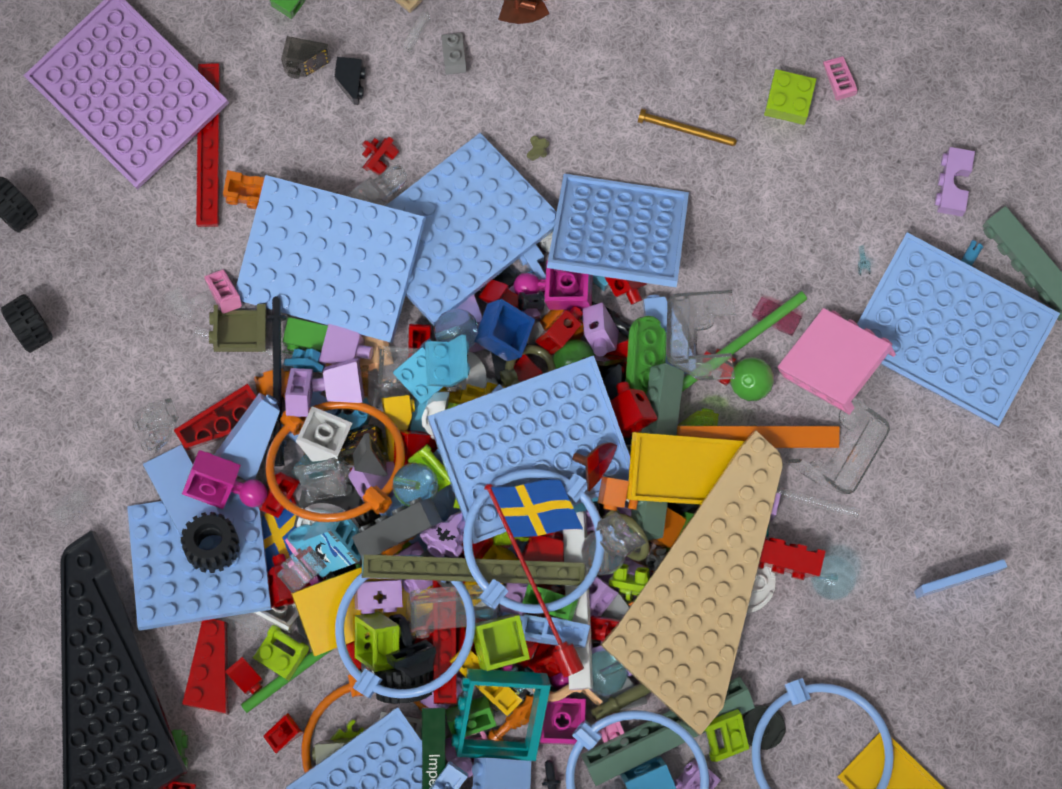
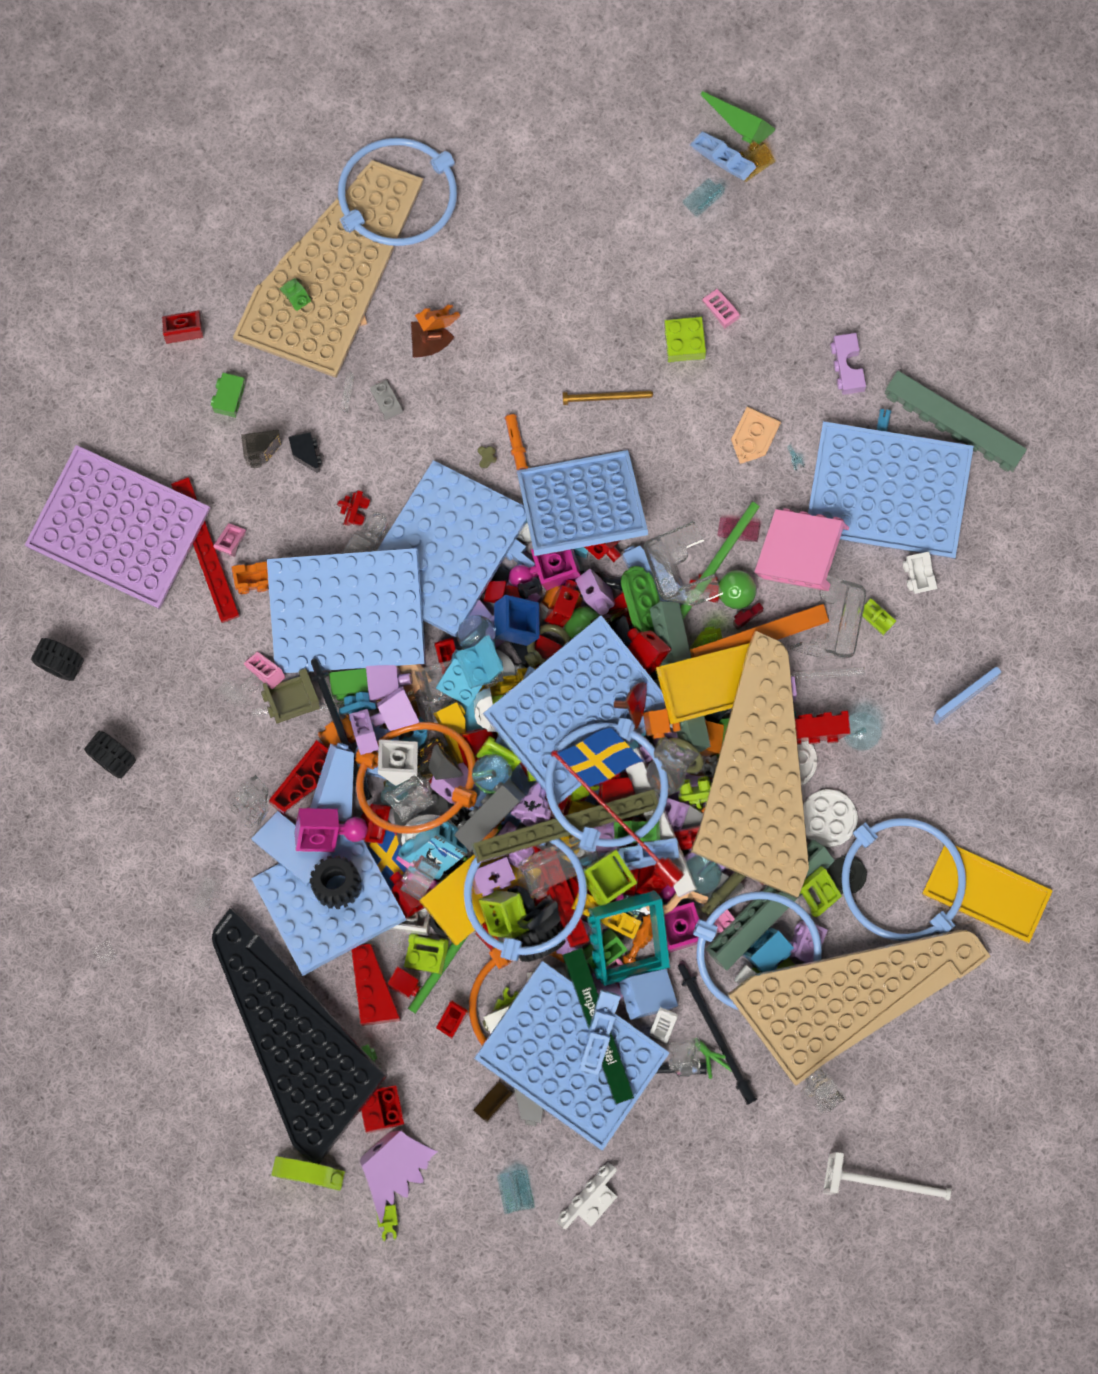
camera: 15 degrees left, 0 degrees up
none -> bright pink slope [214,523,246,557]
none -> orange pin [505,414,528,471]
none -> light nougat tile [731,407,781,464]
none -> dark red plate [733,602,764,630]
none -> white tile [803,789,858,847]
none -> lime hips [858,599,896,636]
none -> white cylinder [902,552,937,594]

